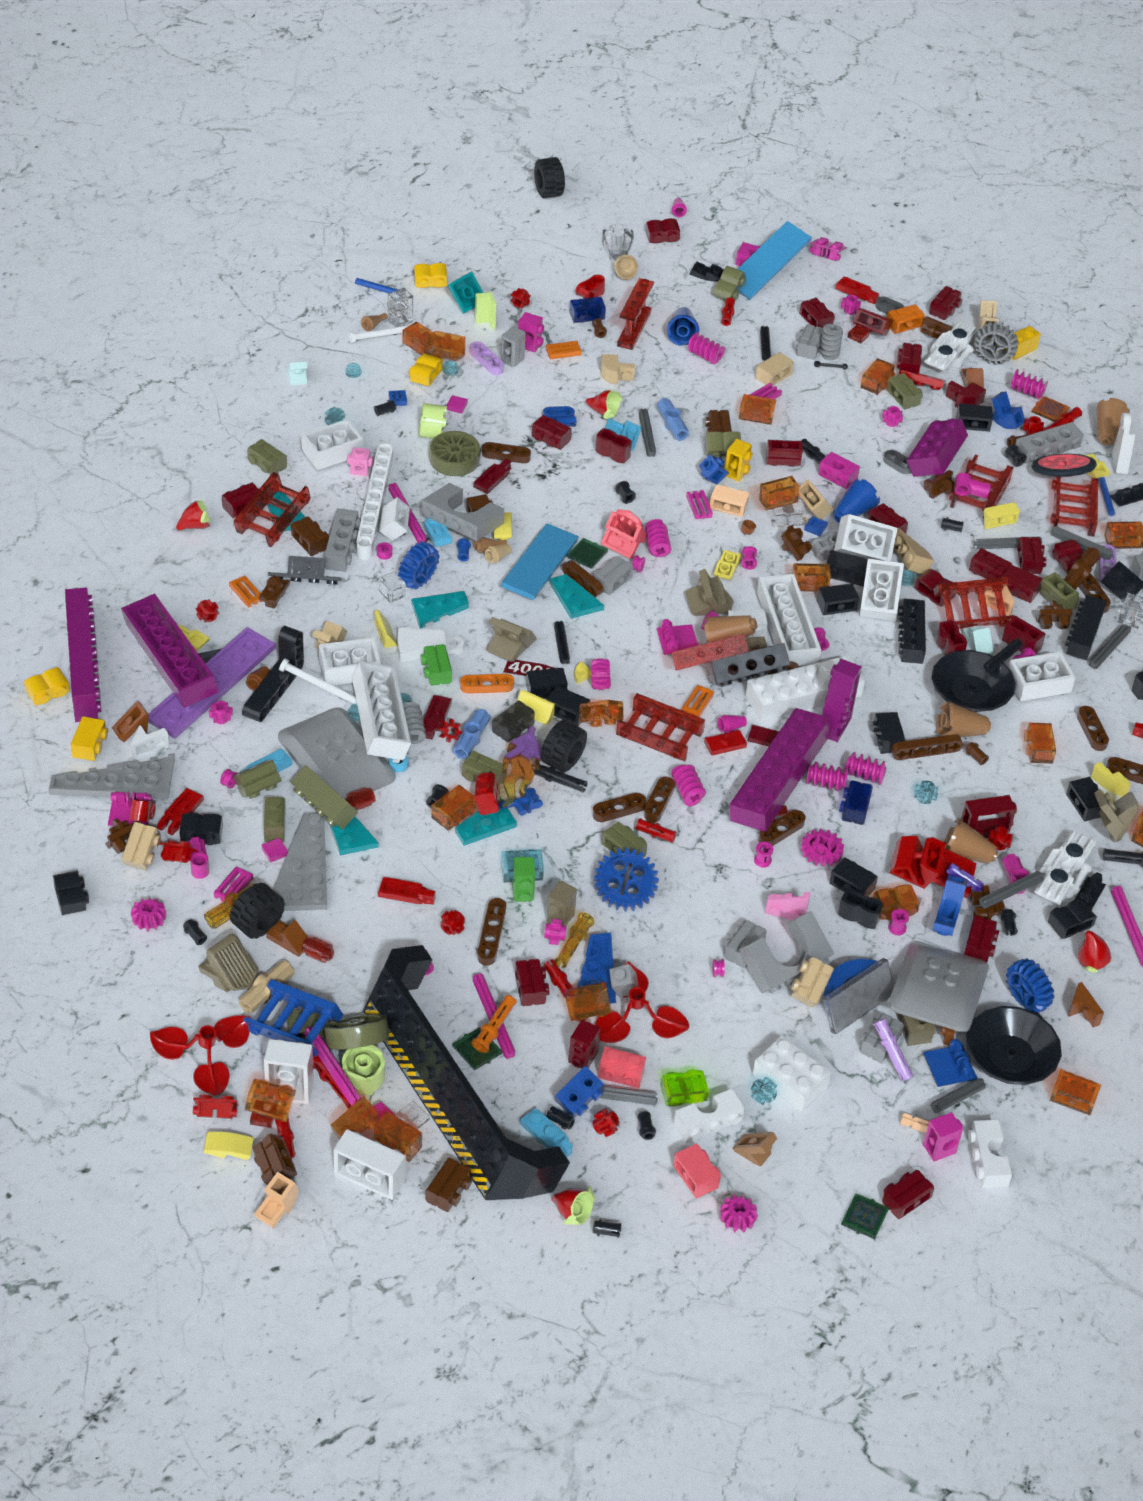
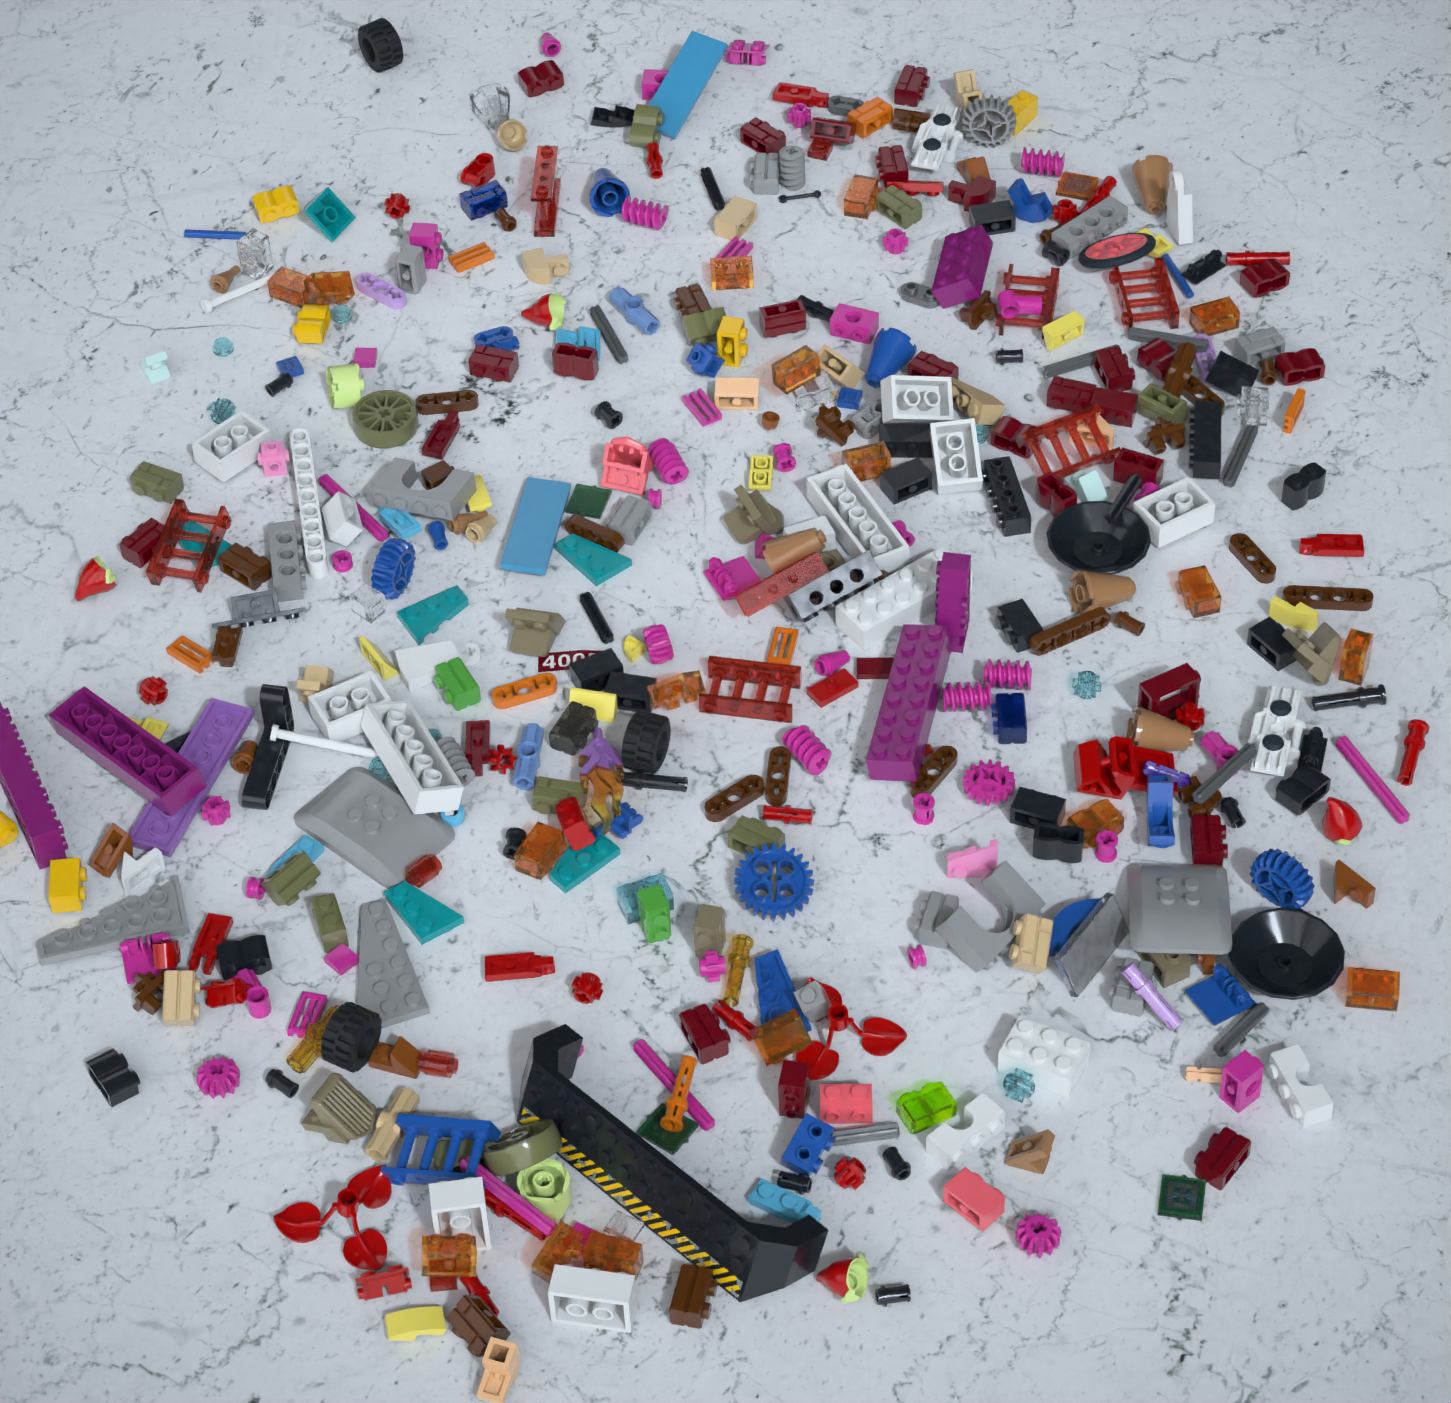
camera: 10 degrees left, 0 degrees up
olive brick [290,765,358,830] -> none
yellowish green panel [475,292,496,330] -> none
reddish brown beam [478,898,506,966] -> none

